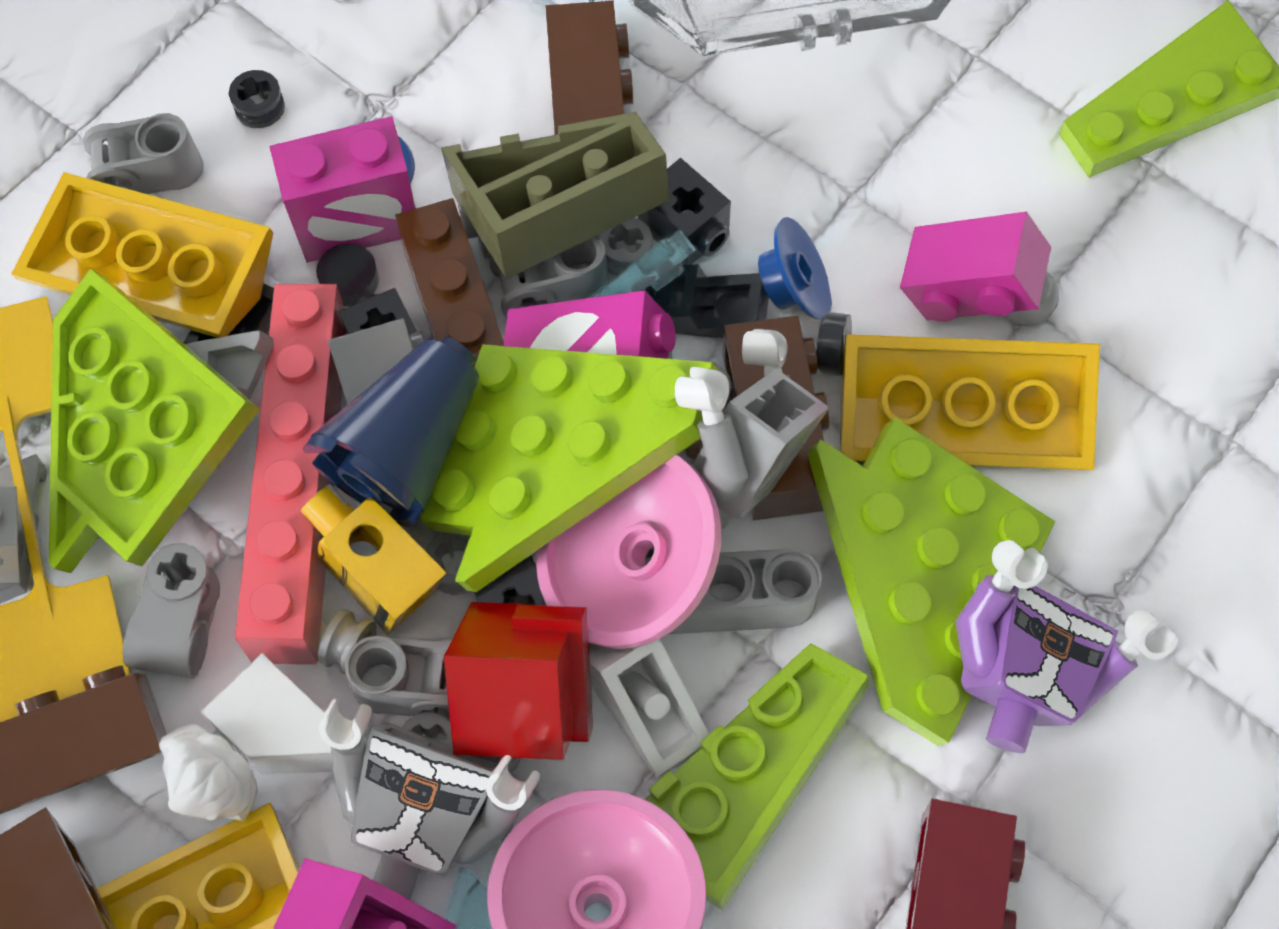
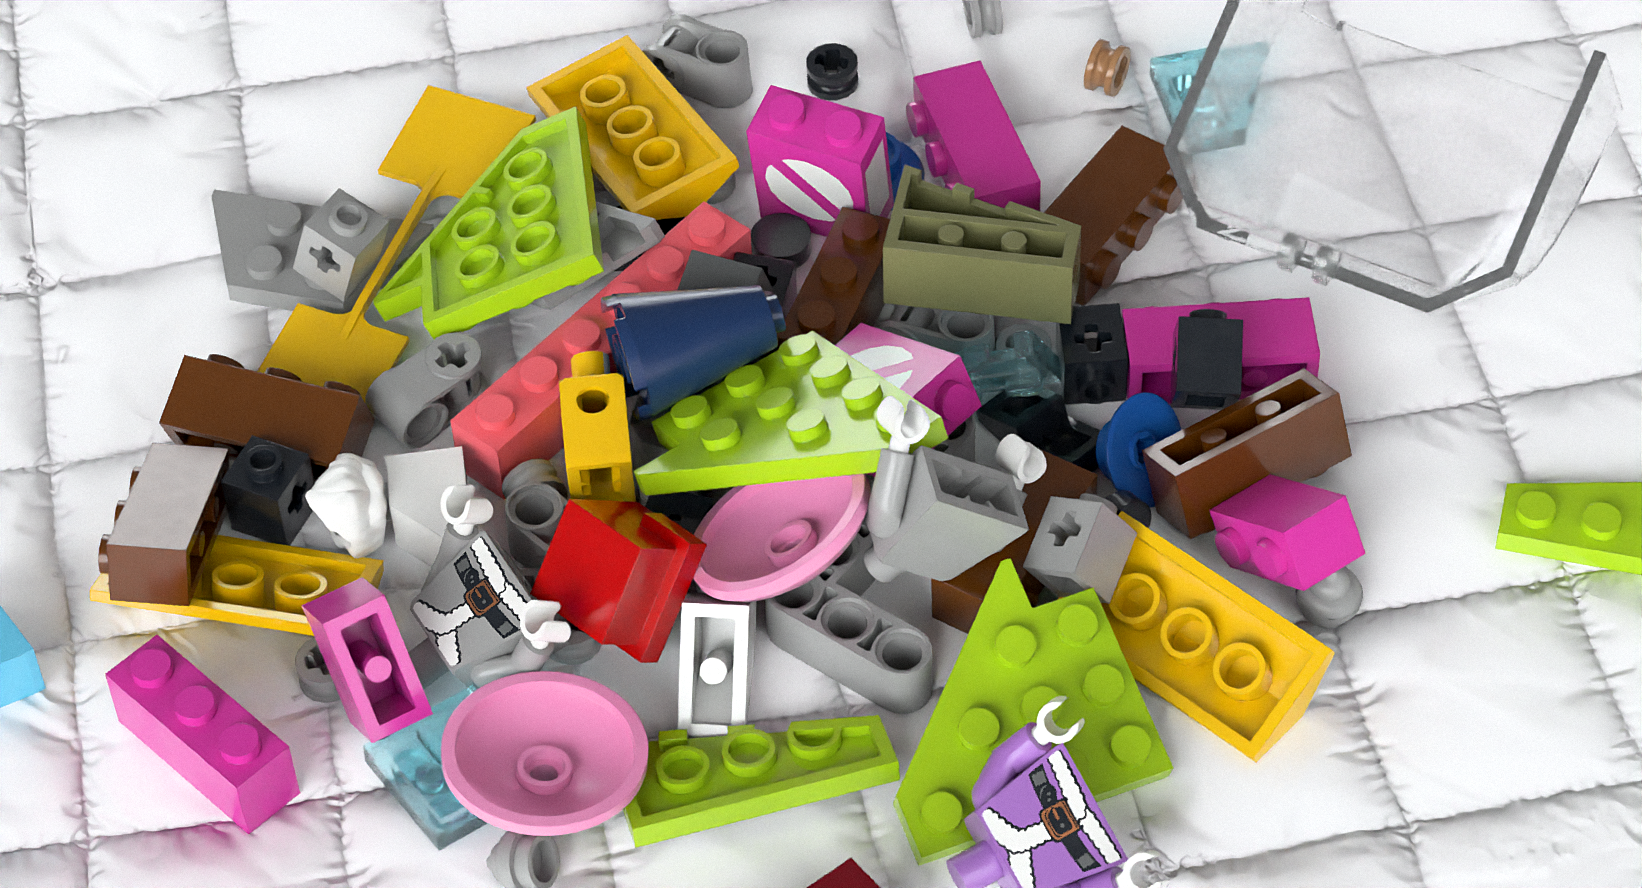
camera: 40 degrees right, 15 degrees down
none -> black brick [221,435,315,546]
none -> dark pink brick [906,60,1041,211]
none -> light grey brick [1023,493,1137,604]
none -> dark pink brick [1122,297,1320,404]
none -> reddish brown brick [1142,368,1352,540]
none -> black brick [1170,309,1243,410]

